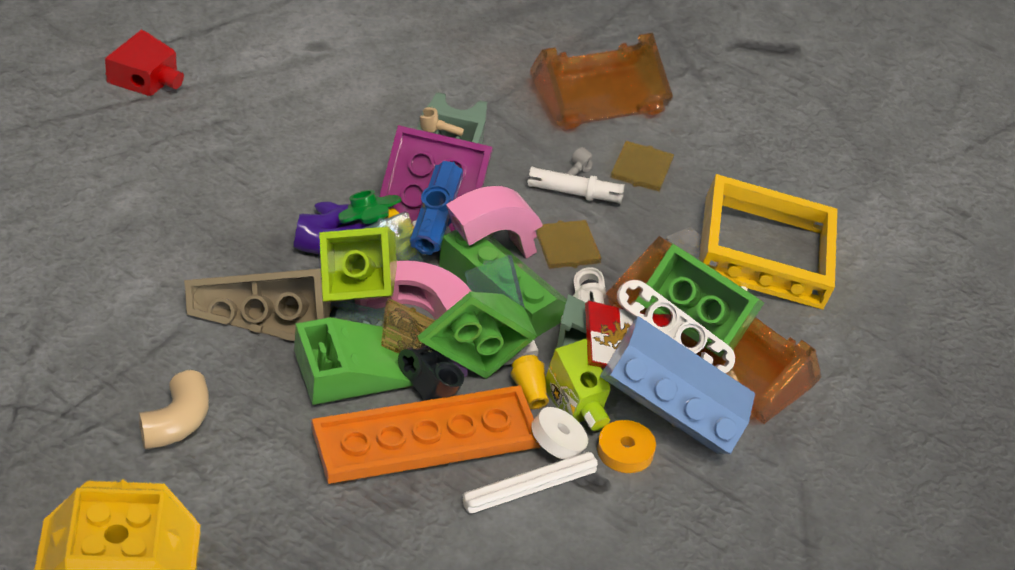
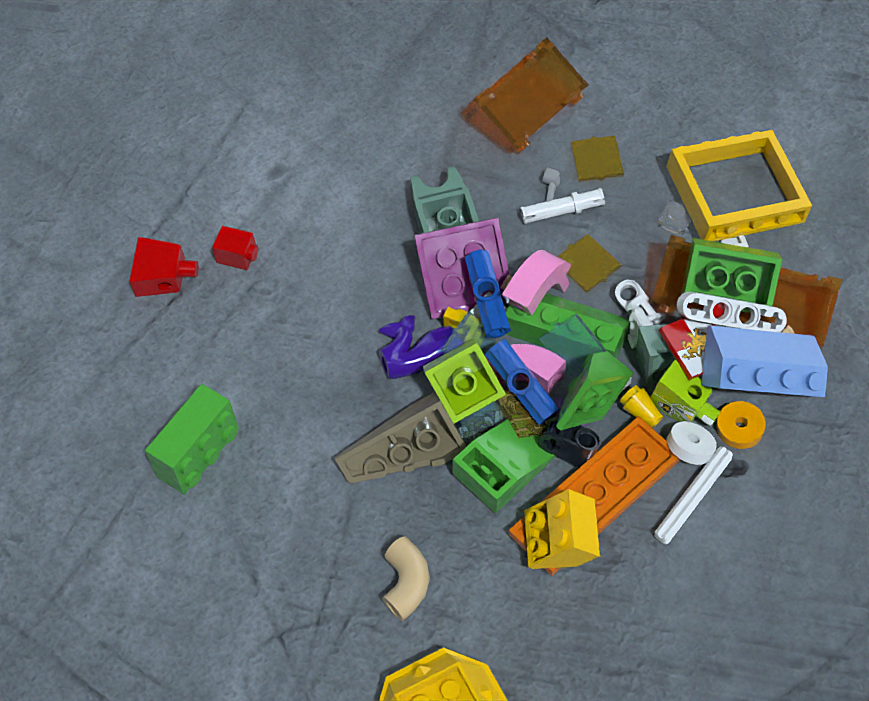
camera: 15 degrees left, 15 degrees up
green plate [339,190,402,224] -> none
tan hand [419,107,464,137] -> none
none -> bright green brick [145,384,239,495]
none -> red brick [212,225,258,270]
none -> blue piece [485,339,560,425]
none -> yellow slope [524,489,600,569]

